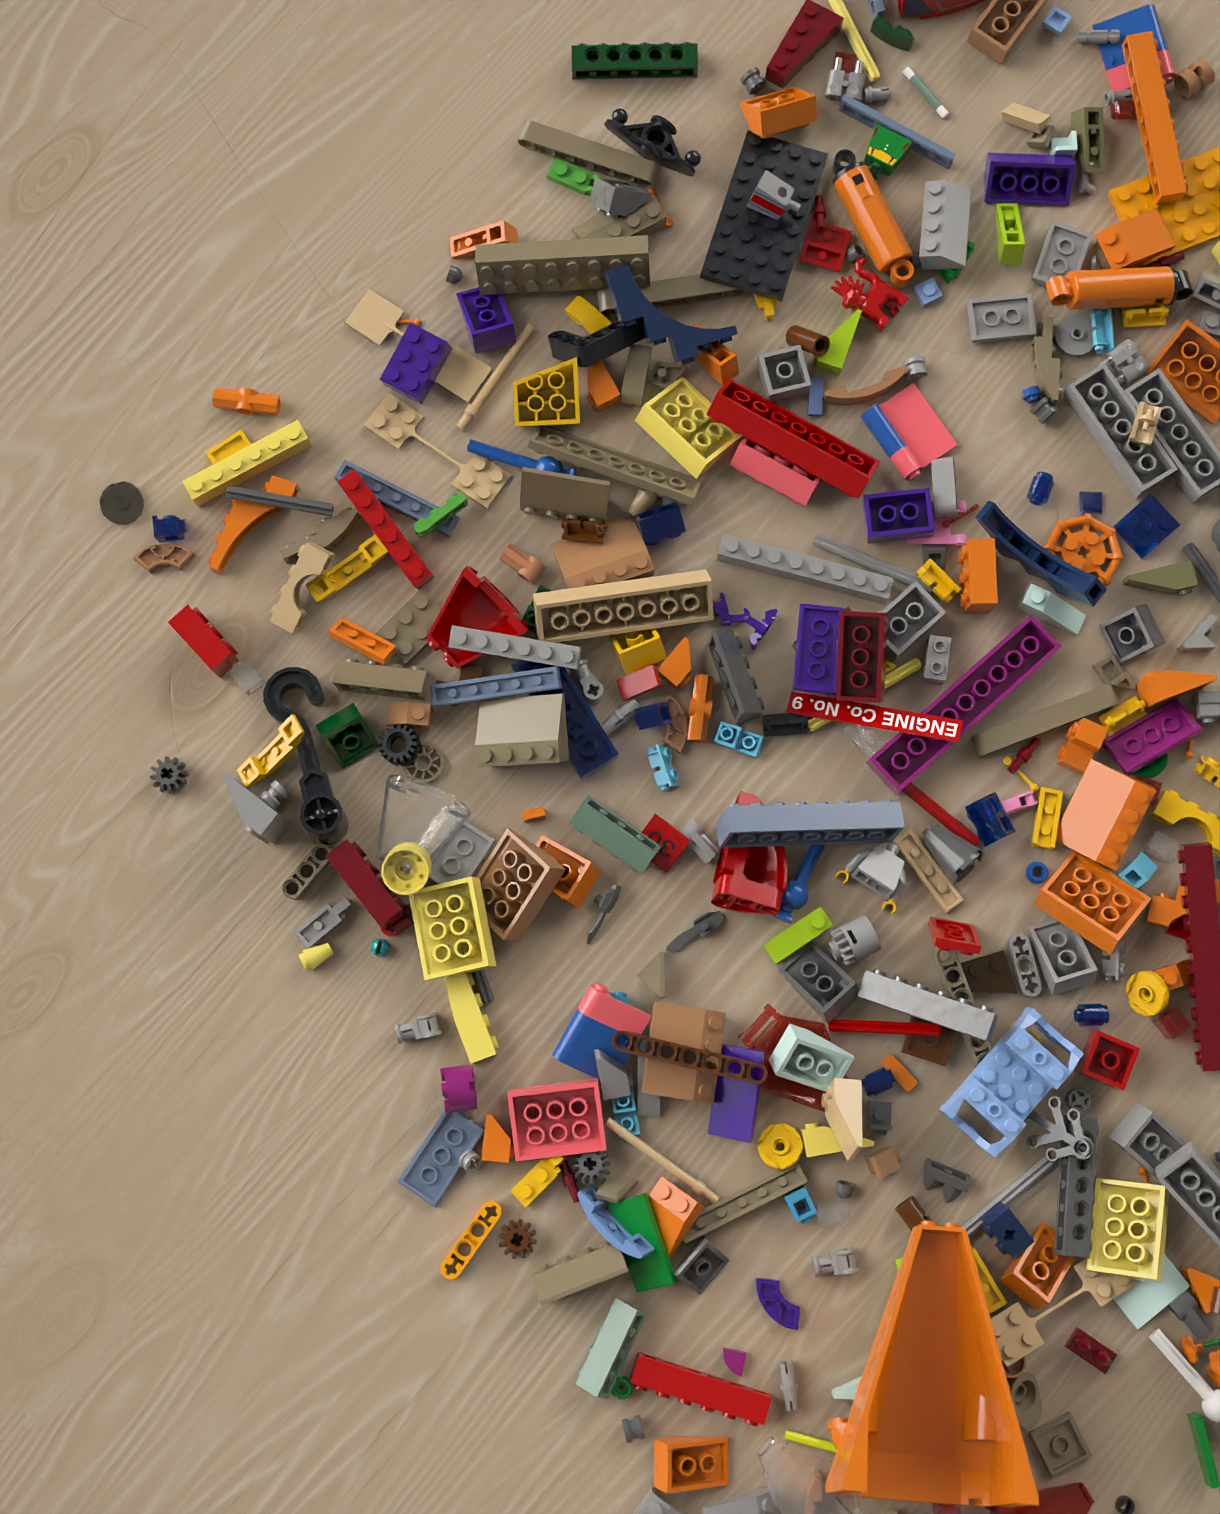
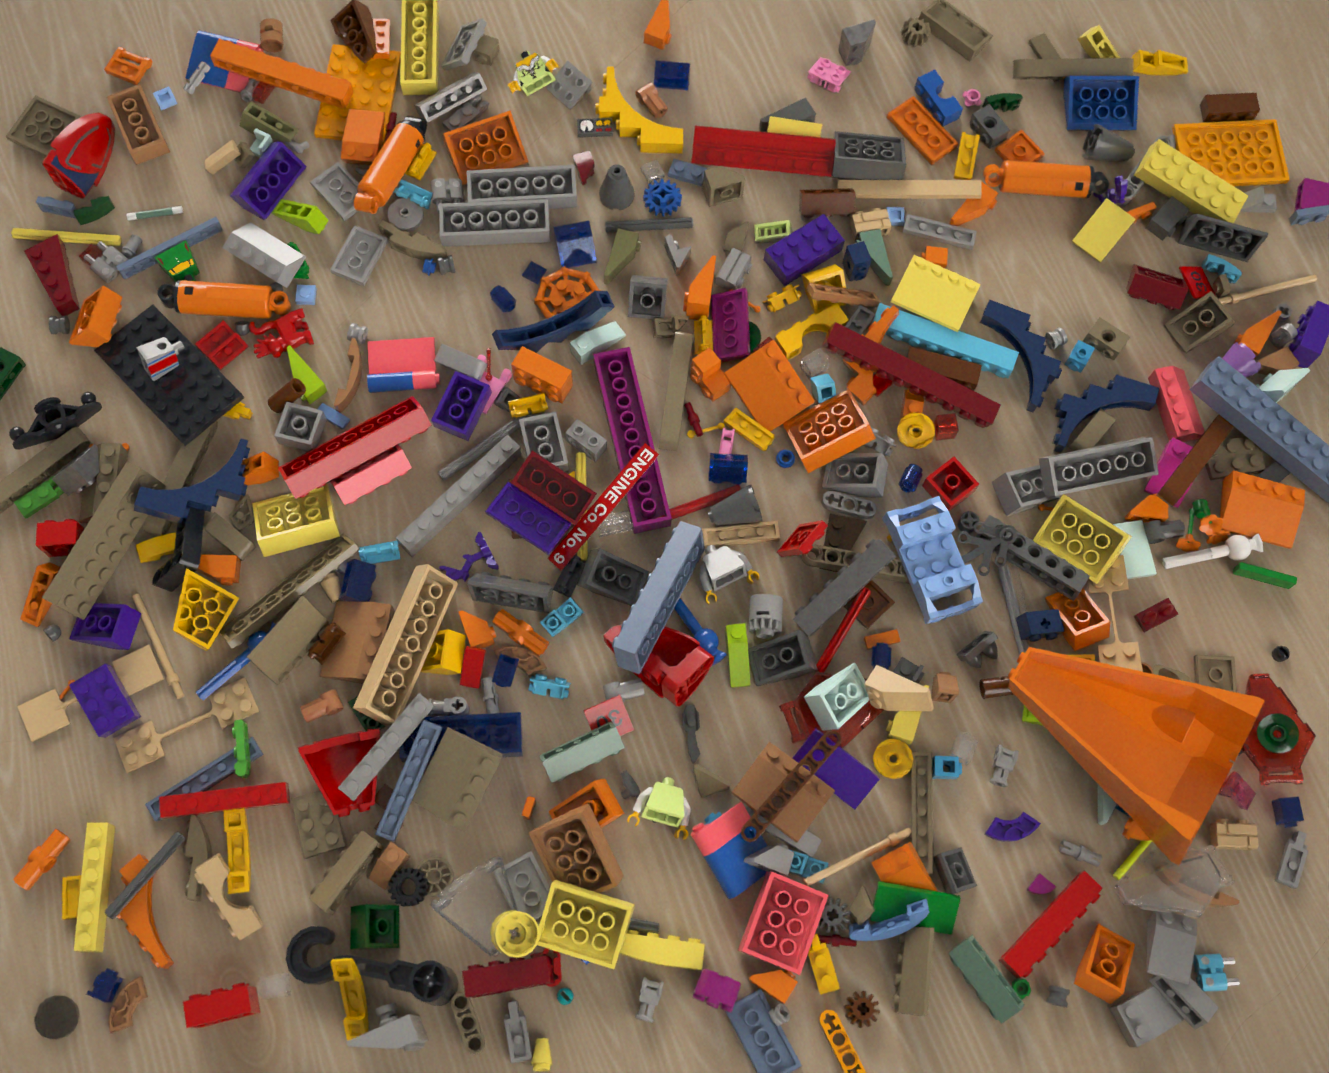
camera: 65 degrees left, 10 degrees down
orange plate [329,617,396,665] -> none
dark red bar [813,195,827,231] -> none
dark grey hinge [836,1180,855,1199] -> none
tan hips [1129,401,1162,446] -> none
none -> red brick [36,519,85,557]
none -> medium azure hinge [359,541,401,566]
none -> dark grey slope [577,548,649,606]
none -> yellowish green torso [627,777,691,840]

